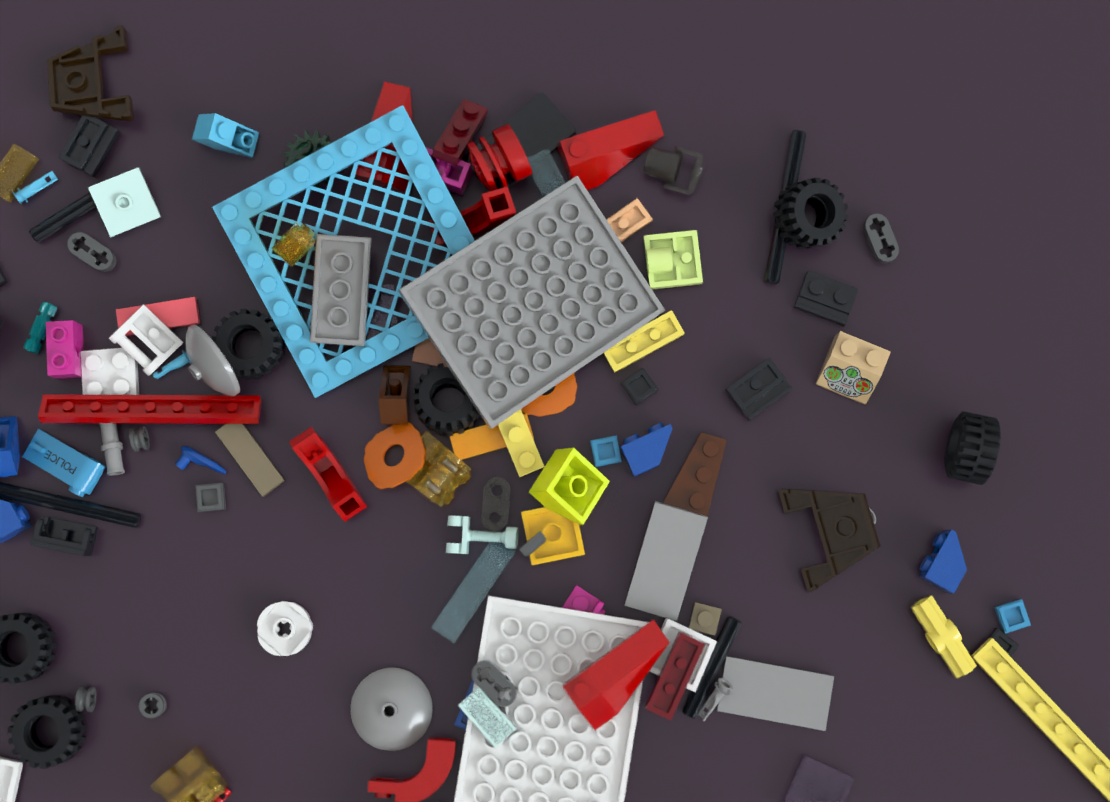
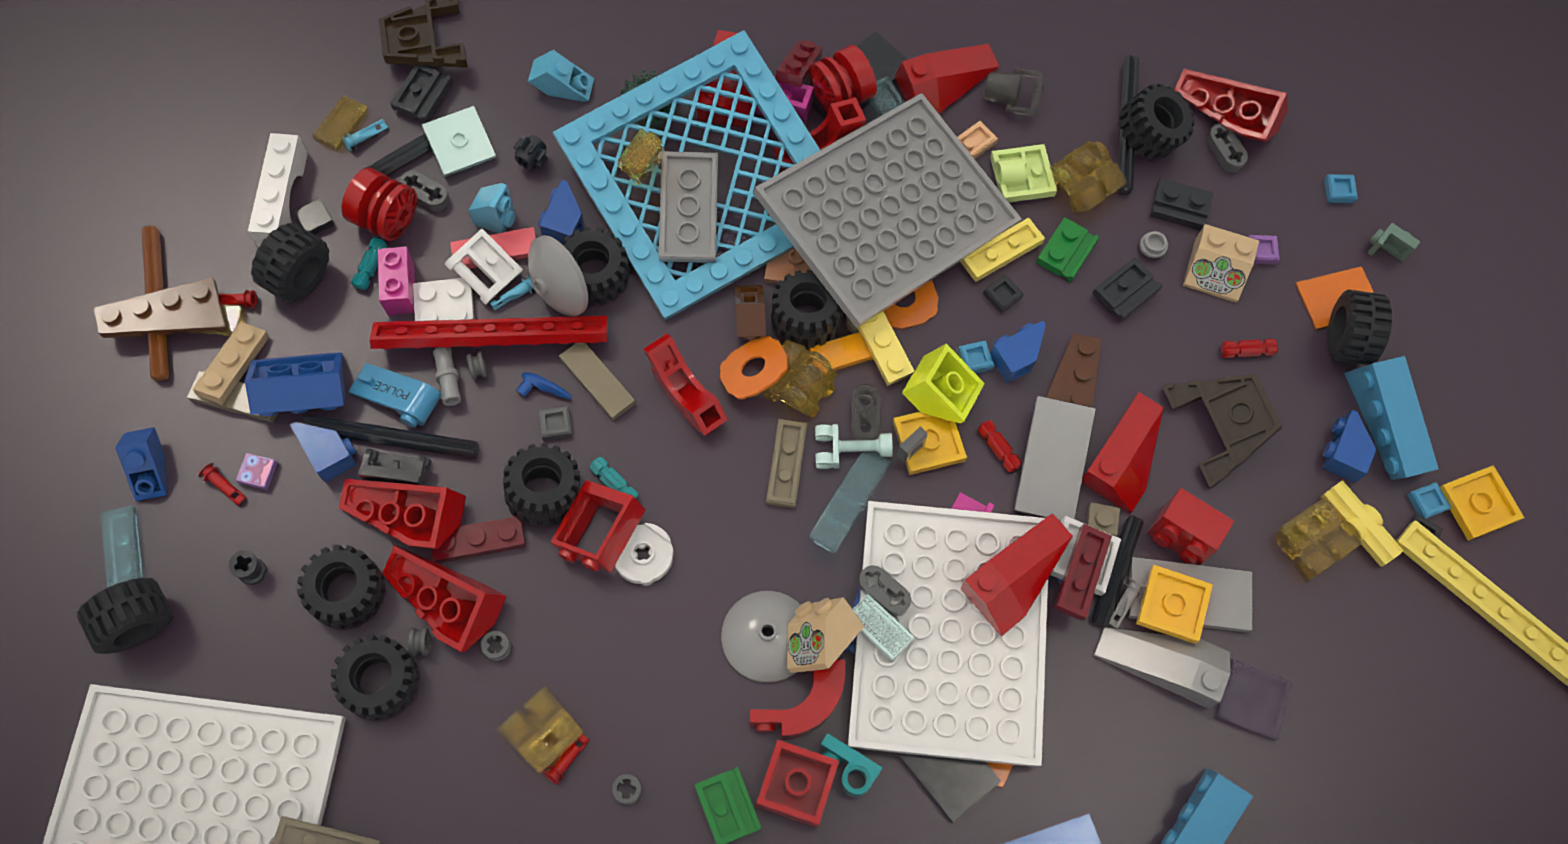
camera: 10 degrees left, 15 degrees down
none -> red wedge [338,479,466,549]
none -> red wheel [341,167,417,241]
none -> red wedge [382,545,507,652]
none -> dark red plate [432,516,526,564]
none -> medium azure slope [468,183,516,233]
none -> black tyre [503,443,580,527]
none -> black gear [513,135,548,170]
none -> blue slope [538,180,585,245]
none -> red window [550,480,646,573]
none -> teal axle [589,457,639,499]
none -> dark tan tile [766,419,807,509]
none -> tan slope [787,597,865,673]
none -> red axle [978,420,1022,473]
none -> green plate [1036,217,1099,283]
none -> clear yellow hips [1050,141,1127,213]
none -> red wedge [1081,392,1164,514]
none -> light grey wedge [1093,627,1230,709]
none -> yellow plate [1136,565,1213,644]
none -> light grey plate [1140,231,1168,259]
none -> red brick [1147,488,1235,565]
none -> red wedge [1174,69,1288,142]
none -> red axle [1220,339,1278,358]
none -> medium lavender tile [1249,235,1280,265]
none -> clear yellow hips [1276,499,1362,583]
none -> orange window [1295,266,1374,330]
none -> dark azure tile [1324,174,1358,203]
none -> dark azure wedge [1344,356,1439,480]
none -> sand green bracket [1367,223,1420,262]
none -> yellow plate [1440,465,1525,541]

